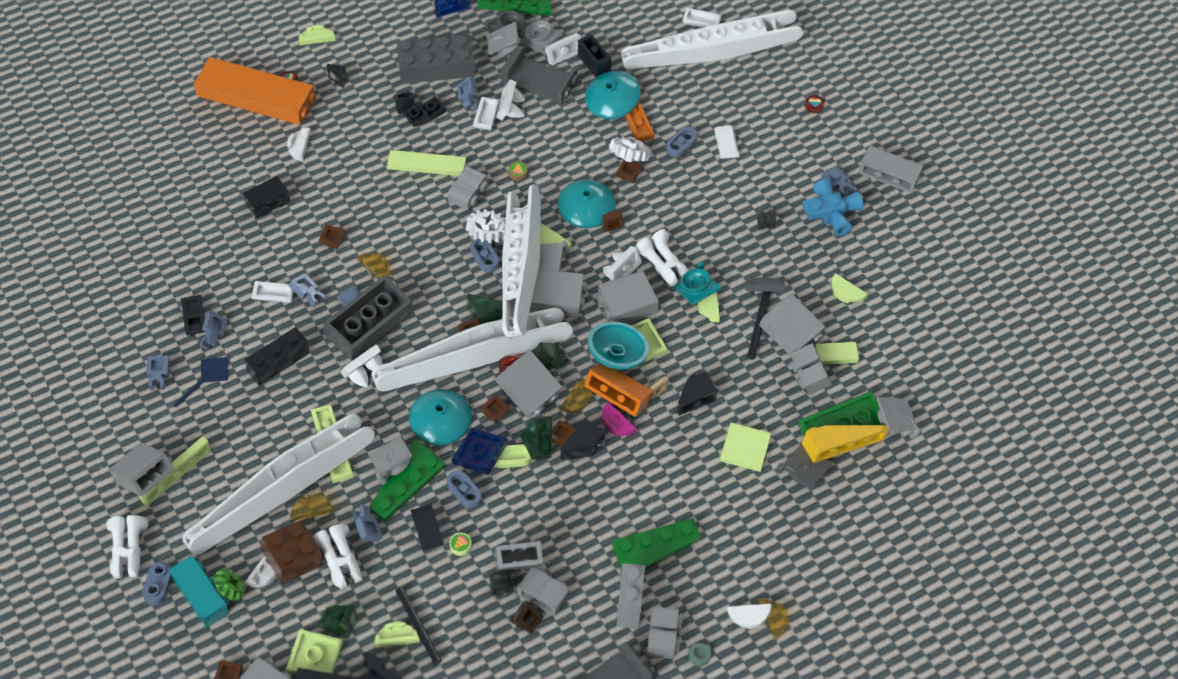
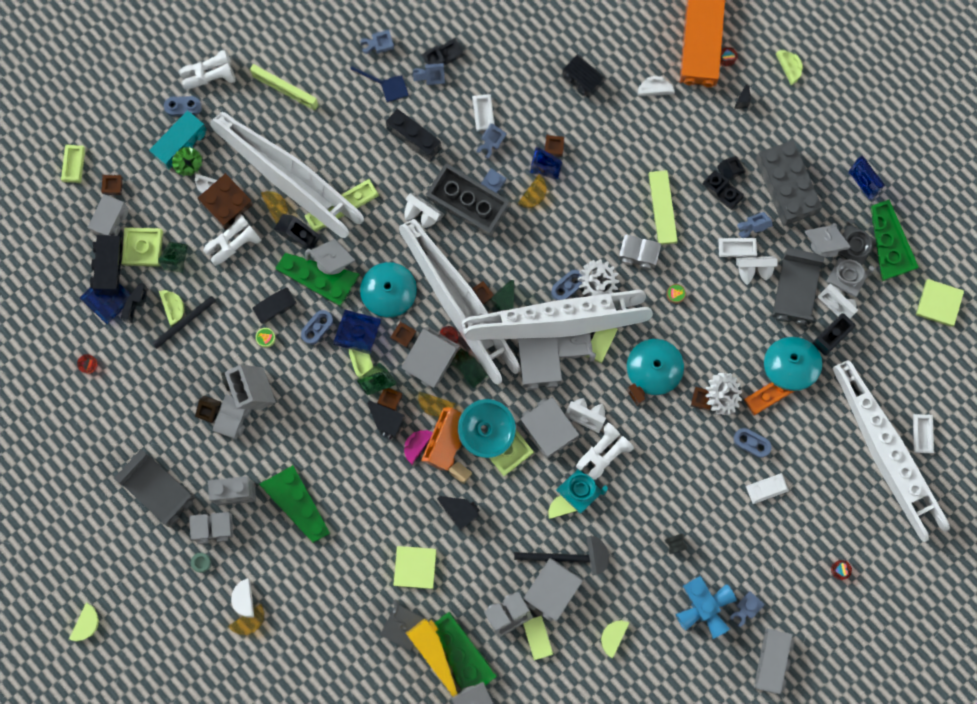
camera: 80 degrees right, 20 degrees up
light grey brick [108,443,175,497] -> none
sand blue plate [353,505,383,542] -> none
none -> black slope [273,214,321,250]
none -> clear blue slope [530,147,563,179]

